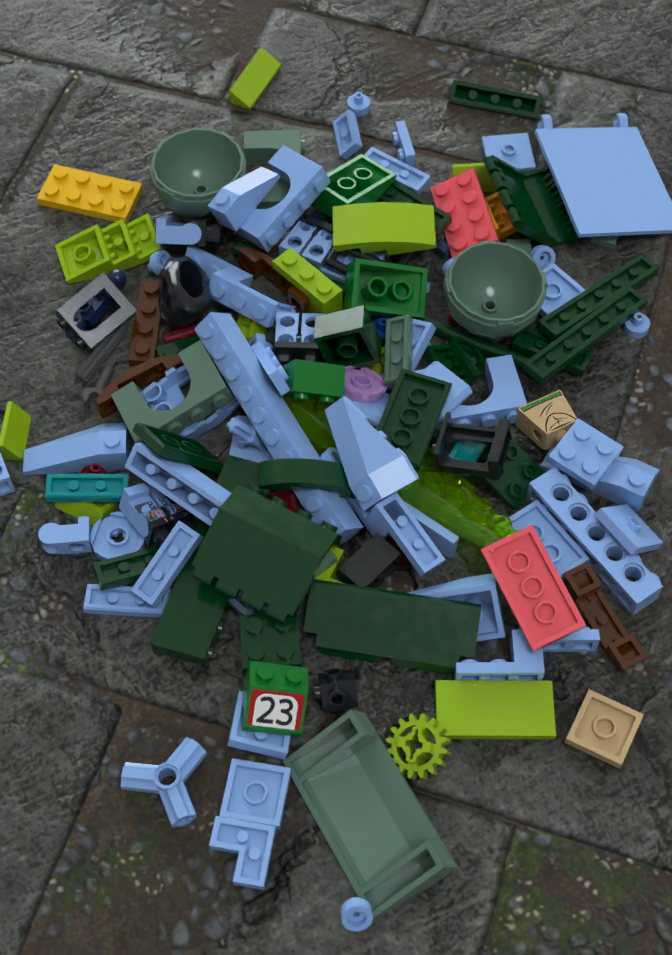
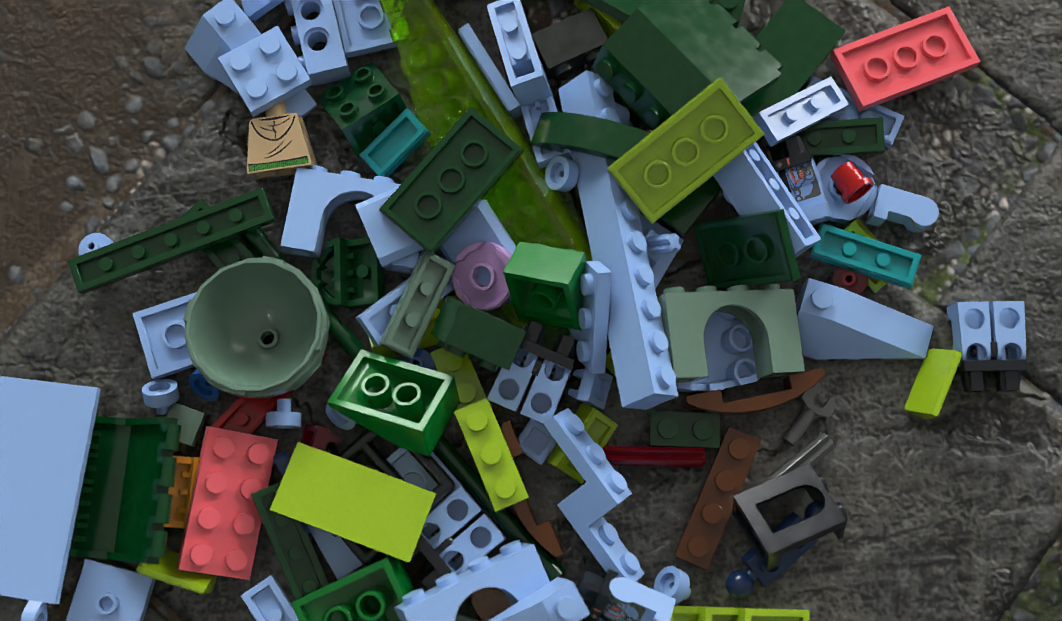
camera: 160 degrees left, 20 degrees up
black piece [158,256,211,328] -> none
light blue wedge [325,396,419,511] -> none
black panel [431,412,512,479] -> none
dark green plate [537,254,660,341] -> none
none -> dark red tile [300,424,341,452]
none -> lime tile [607,77,765,224]
none -> coral plate [830,7,980,112]
none -> red piece [830,161,874,204]

